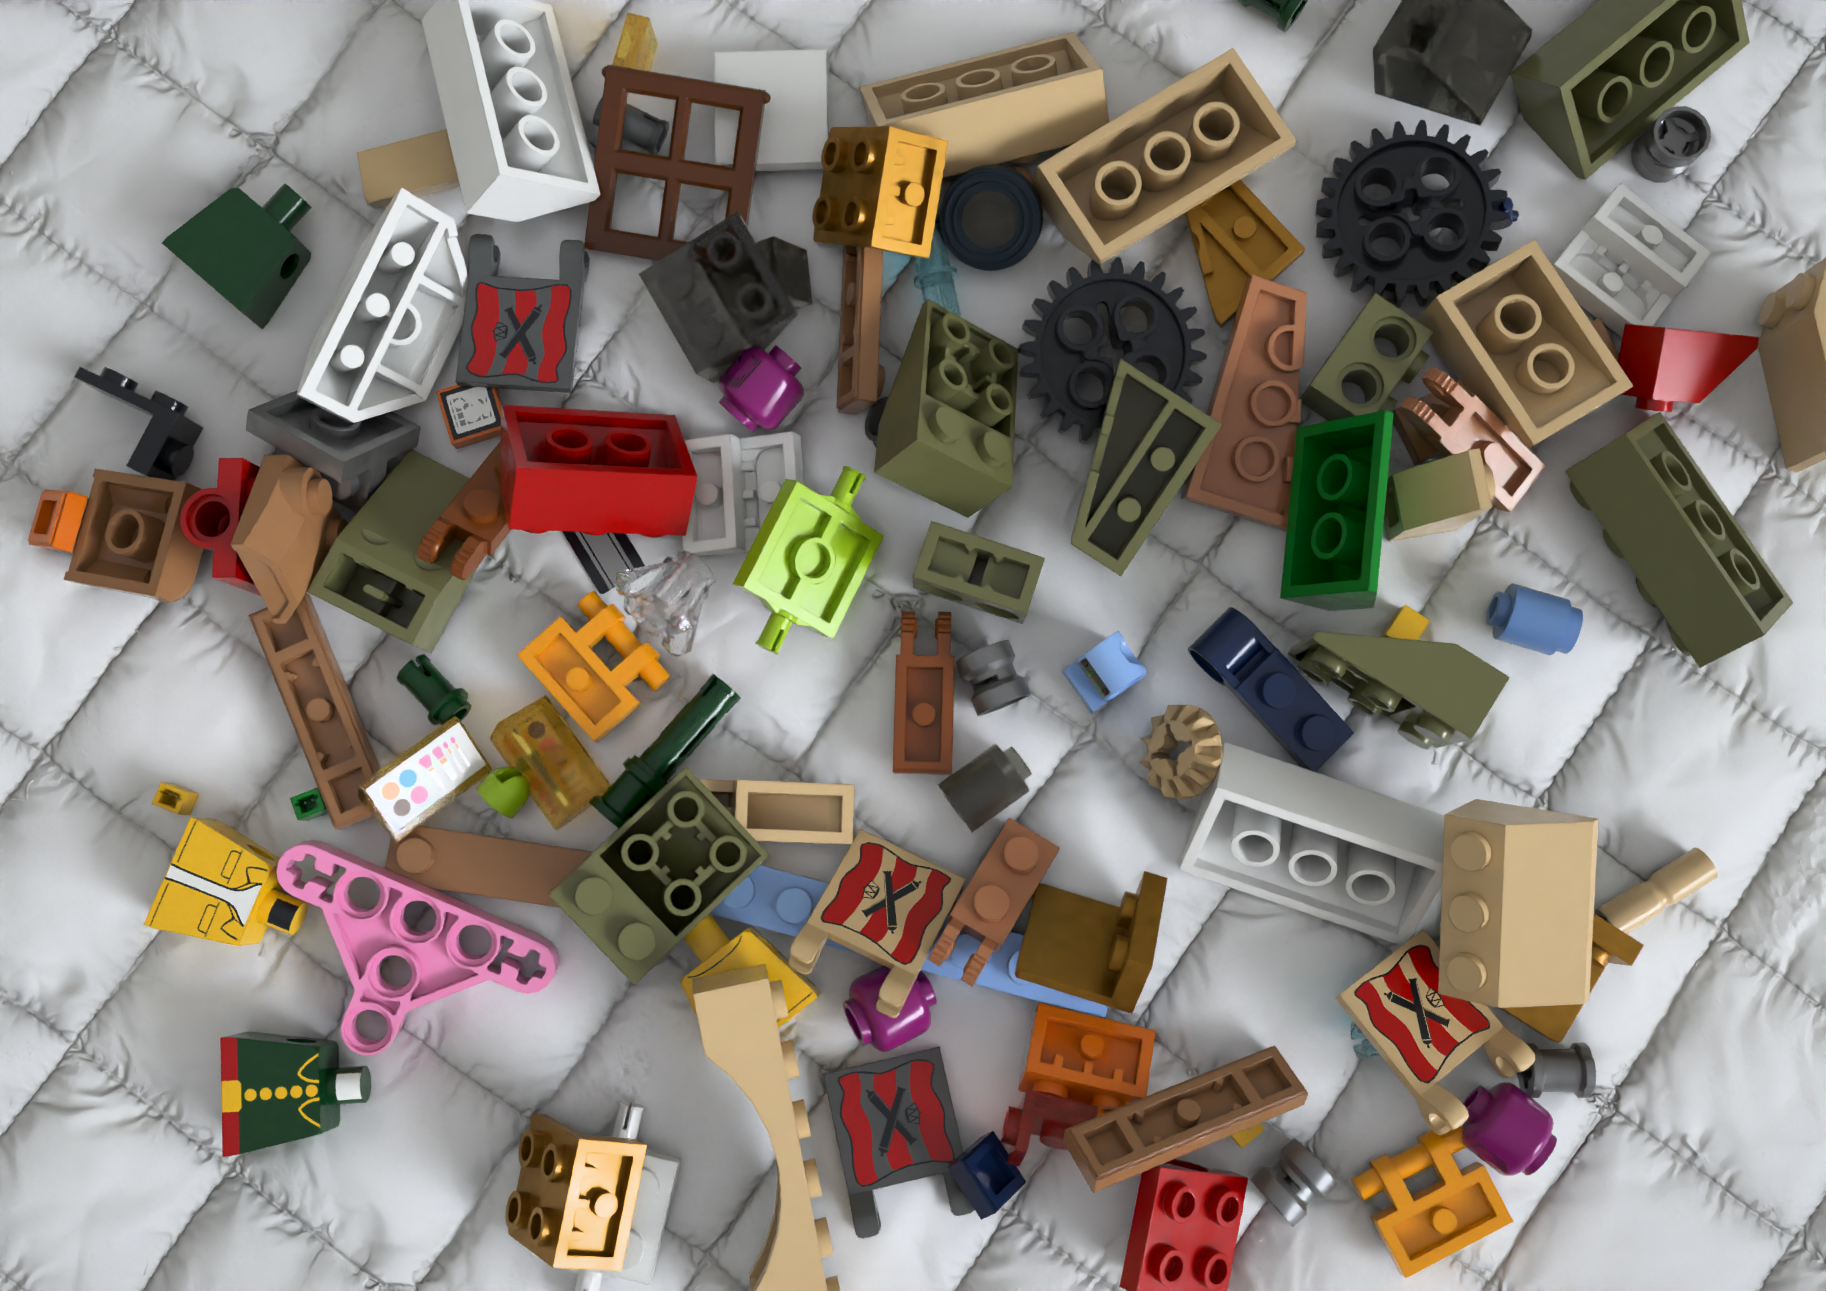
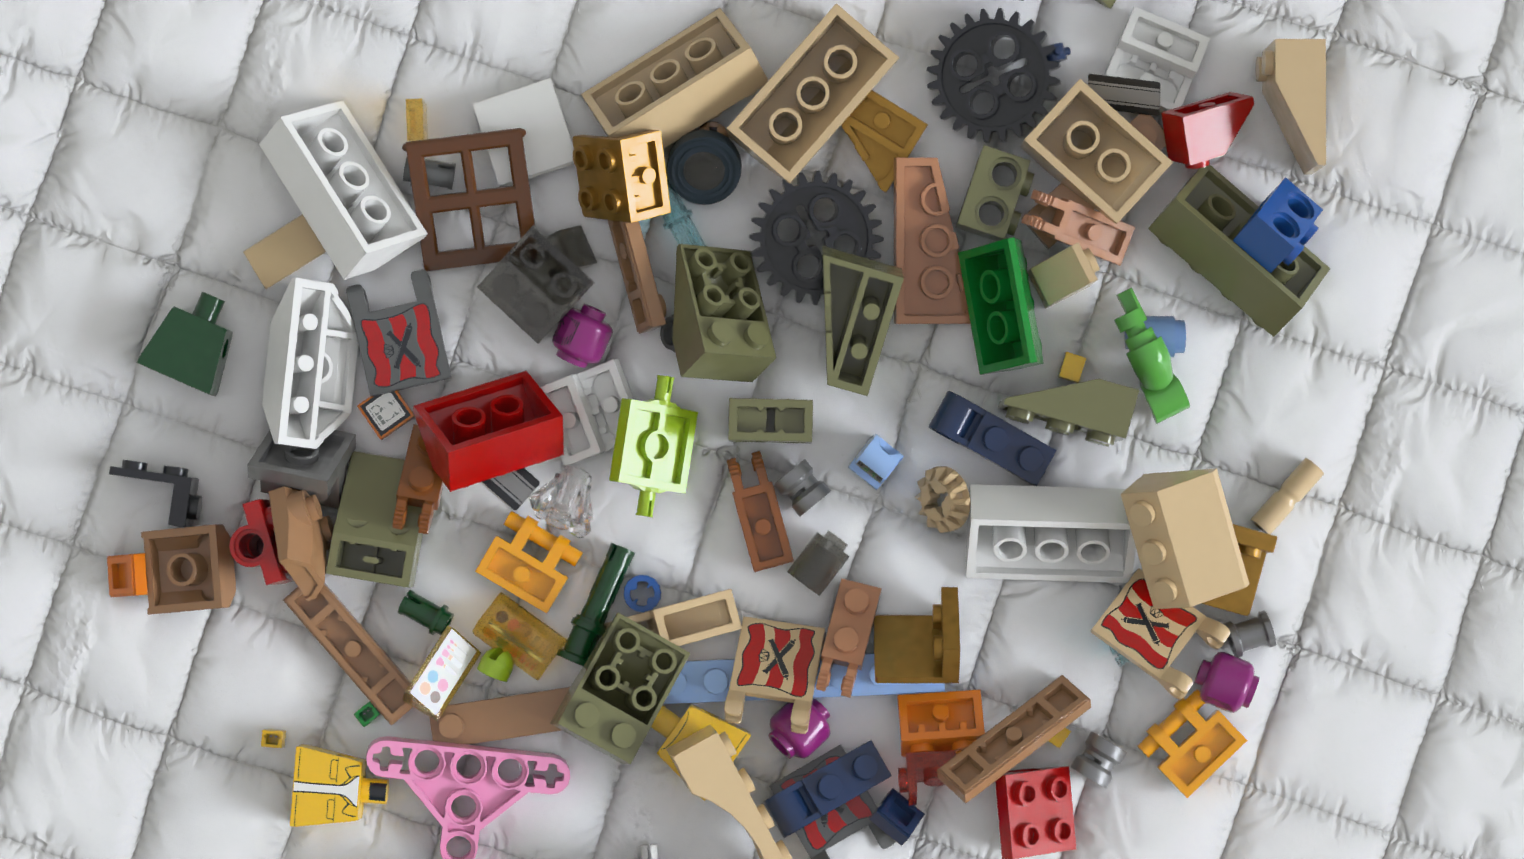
camera: 20 degrees left, 5 degrees up
none -> blue bush [624,575,661,612]
none -> dark blue plate [763,740,892,838]
none -> sticker [1088,74,1161,116]
none -> bright green piece [1114,287,1190,424]
none -> blue brick [1233,177,1323,273]

